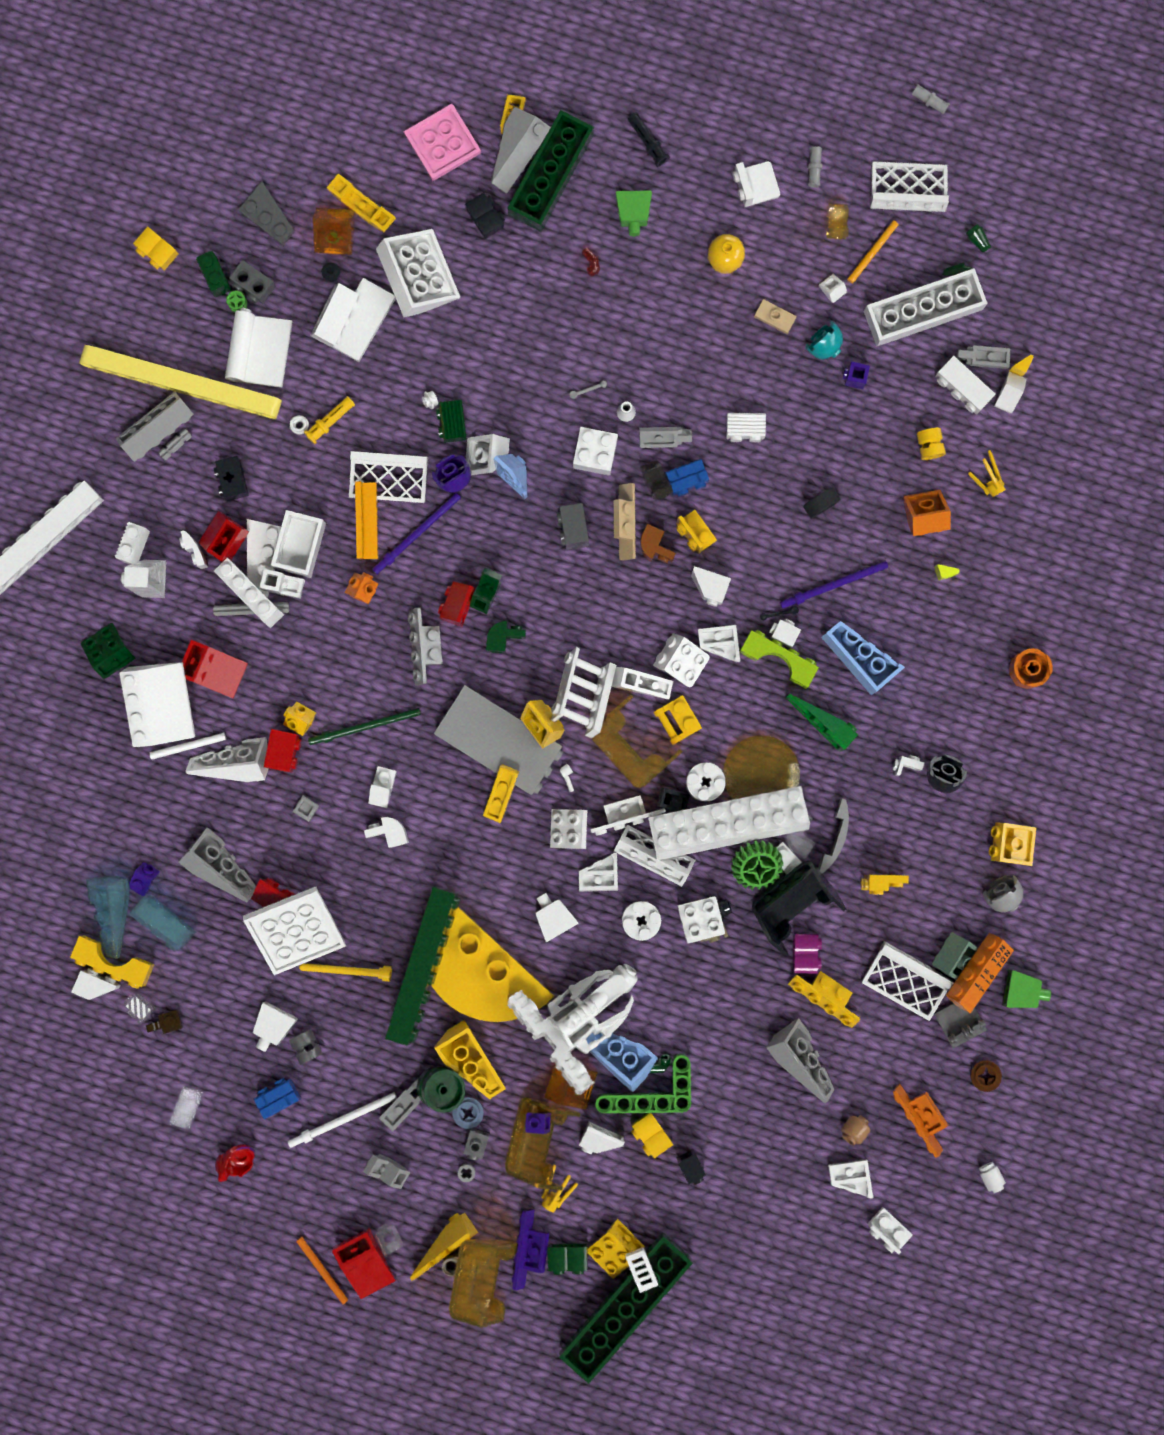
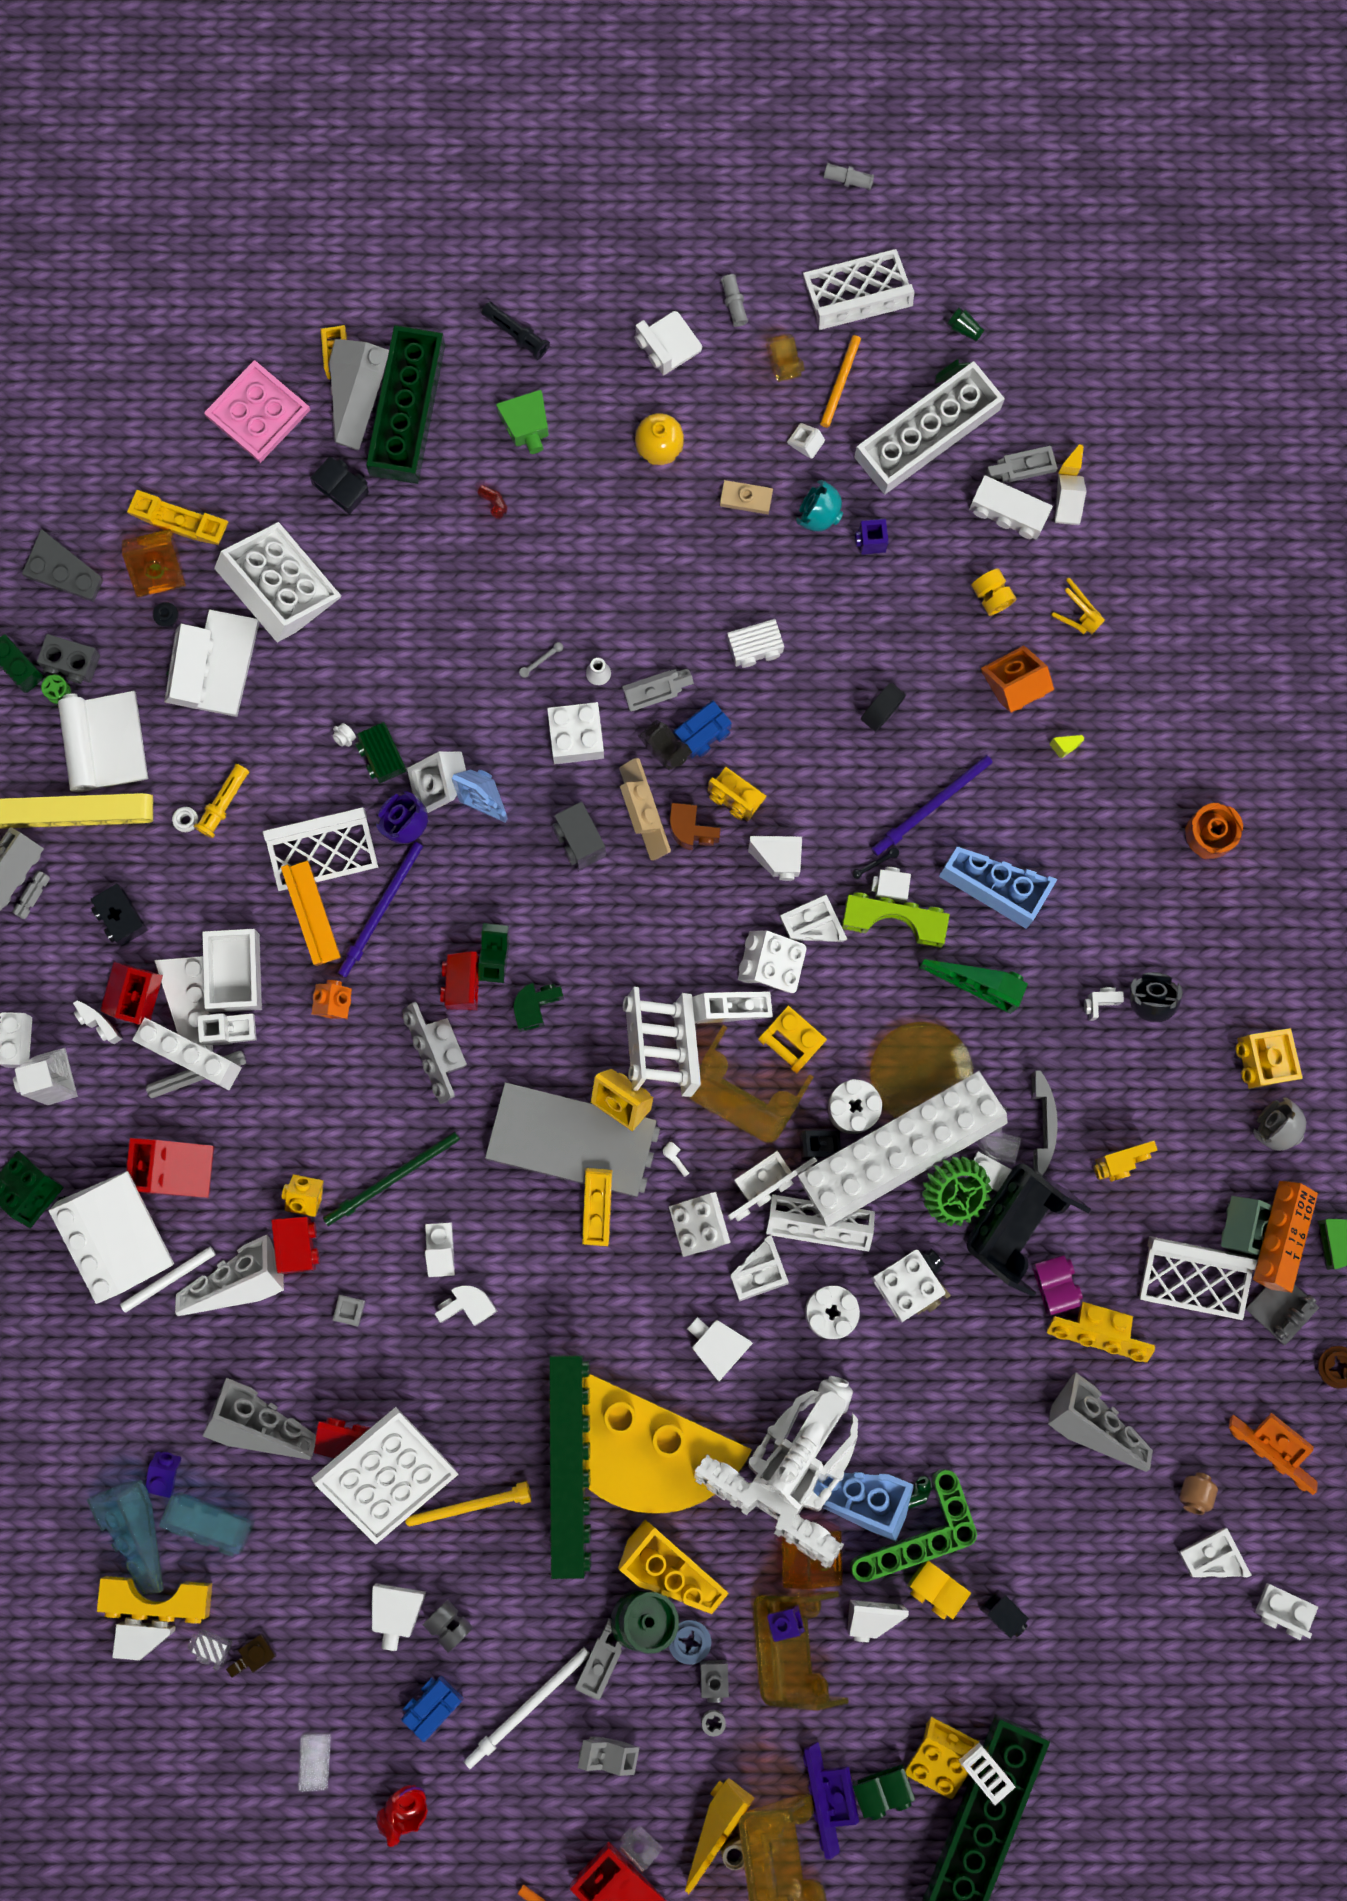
camera: 25 degrees left, 5 degrees down
yellow plant [541,1165,578,1212] -> none

